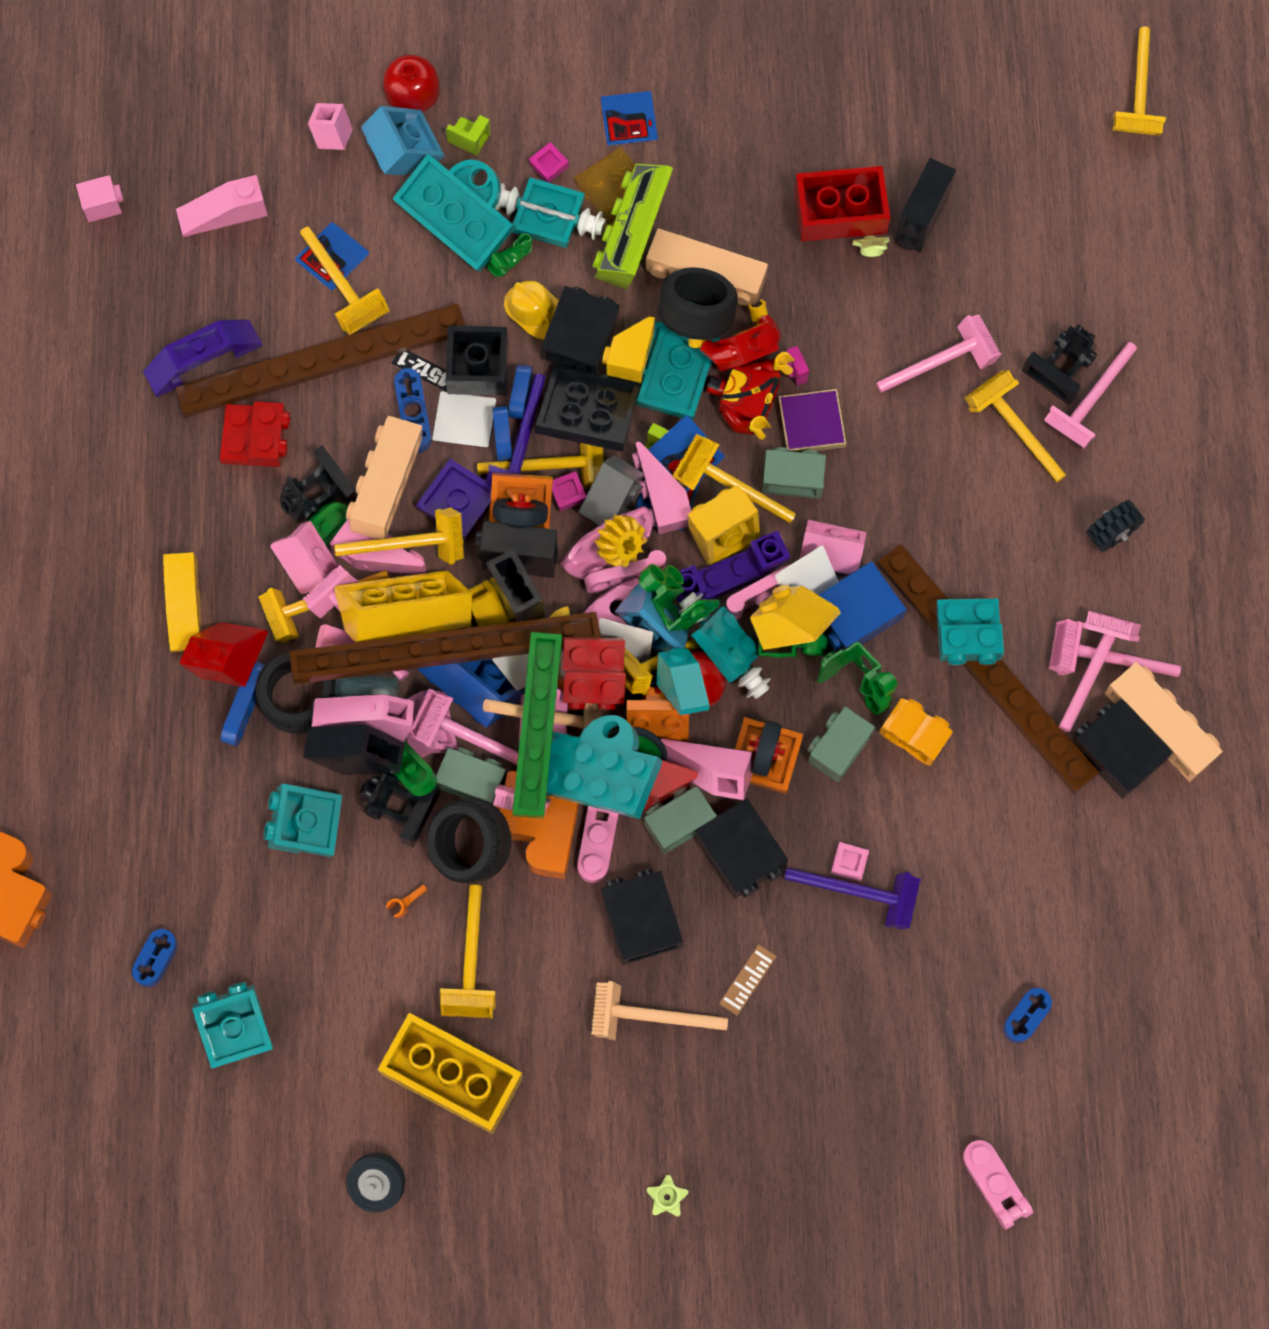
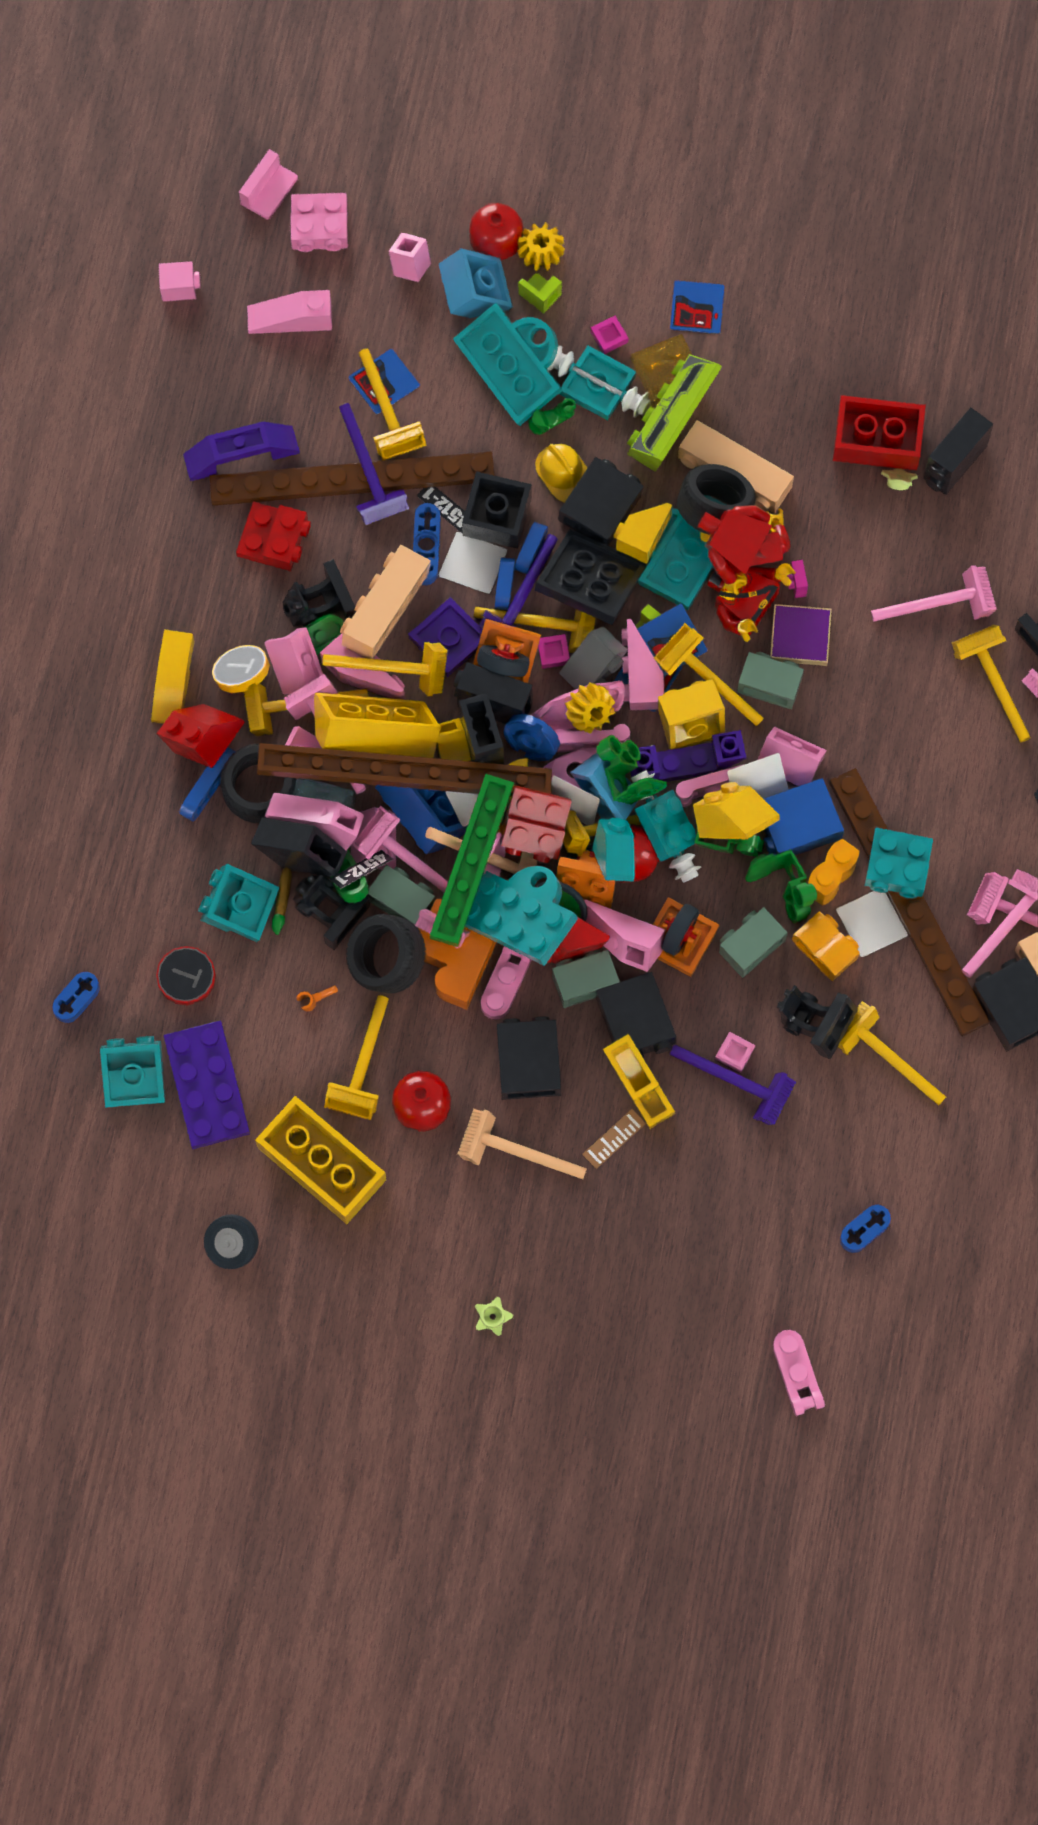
camera: 15 degrees right, 0 degrees up
none -> black tile [156,946,216,1006]
none -> dark purple plate [163,1020,250,1150]
none -> tile [212,645,270,693]
none -> bright pink panel [239,149,298,220]
none -> pearl gold piece [272,868,292,935]
none -> bright pink plate [291,193,348,252]
none -> black sticker [329,850,393,889]
none -> dark purple piece [339,403,409,525]
none -> red cylinder [392,1070,451,1132]
none -> blue tile [503,714,560,761]
none -> yellow gear [518,222,564,272]
none -> yellow slope [603,1034,675,1129]
none -> red torso [697,505,780,595]
none -> black tile [777,985,858,1059]
none -> light orange brick [808,839,859,906]
none -> white sticker [836,891,908,957]
none -> yellow piece [838,1001,946,1106]

